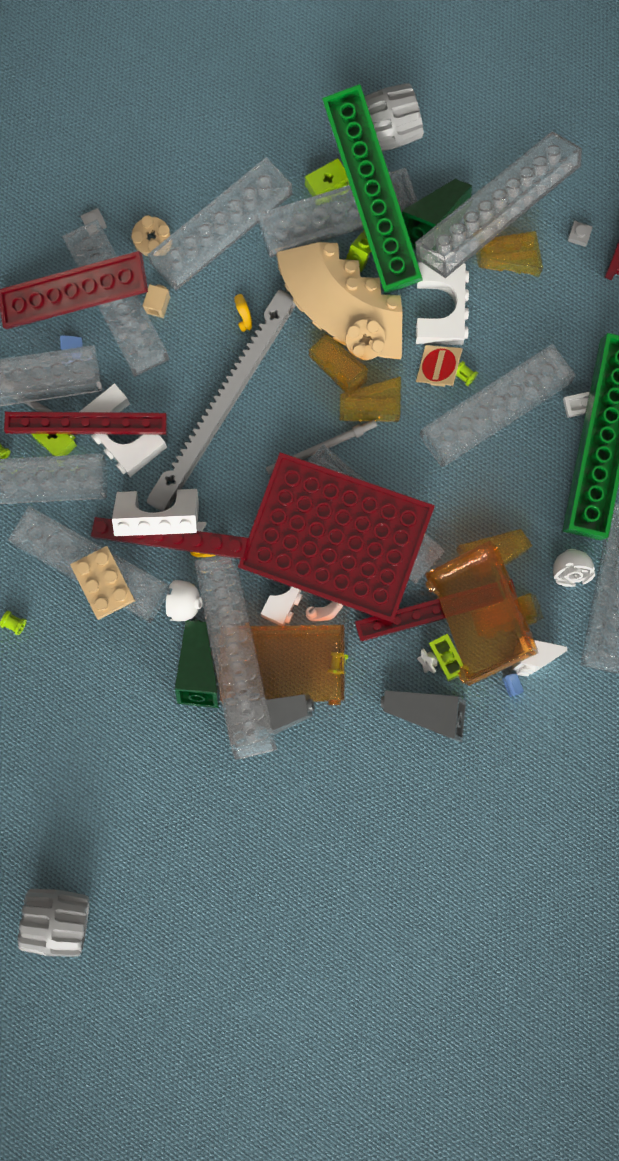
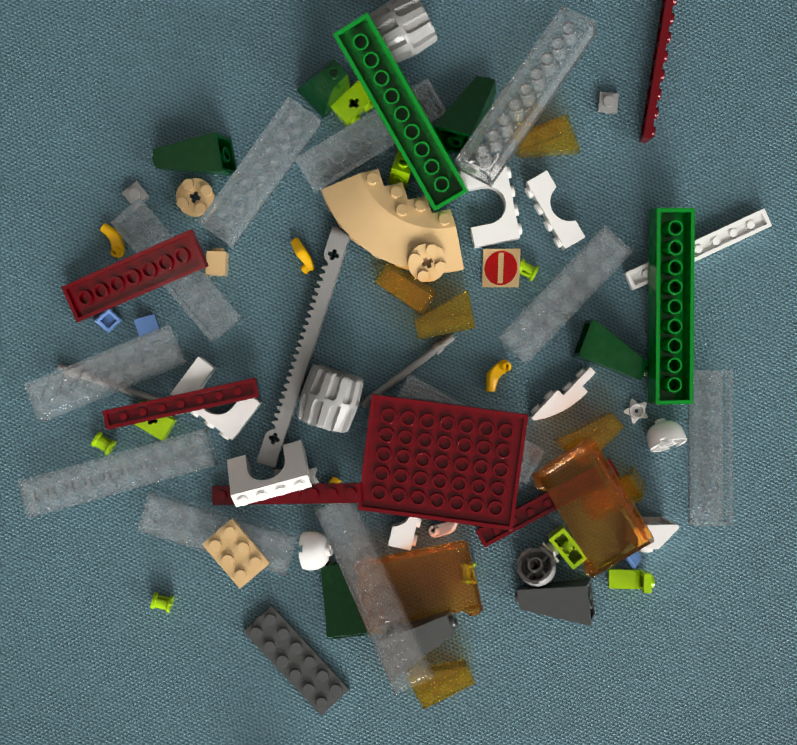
camera: 20 degrees left, 10 degrees up
none -> medium blue slope [93,308,122,333]
none -> yellow arm [100,223,125,258]
none -> dark green slope [152,132,238,176]
none -> dark grey plate [243,605,350,716]
none -> dark green slope [297,59,350,118]
none -> light grey wheel [297,365,364,433]
none -> clear yellow wedge [406,660,475,709]
none -> yellow arm [486,360,511,392]
none -> light grey cylinder [517,547,556,587]
none -> white arch [524,170,585,251]
none -> white slope [529,367,596,420]
none -> dark green slope [573,319,648,380]
none -> lime bracket [608,569,655,593]
none -> white plate [624,399,648,424]

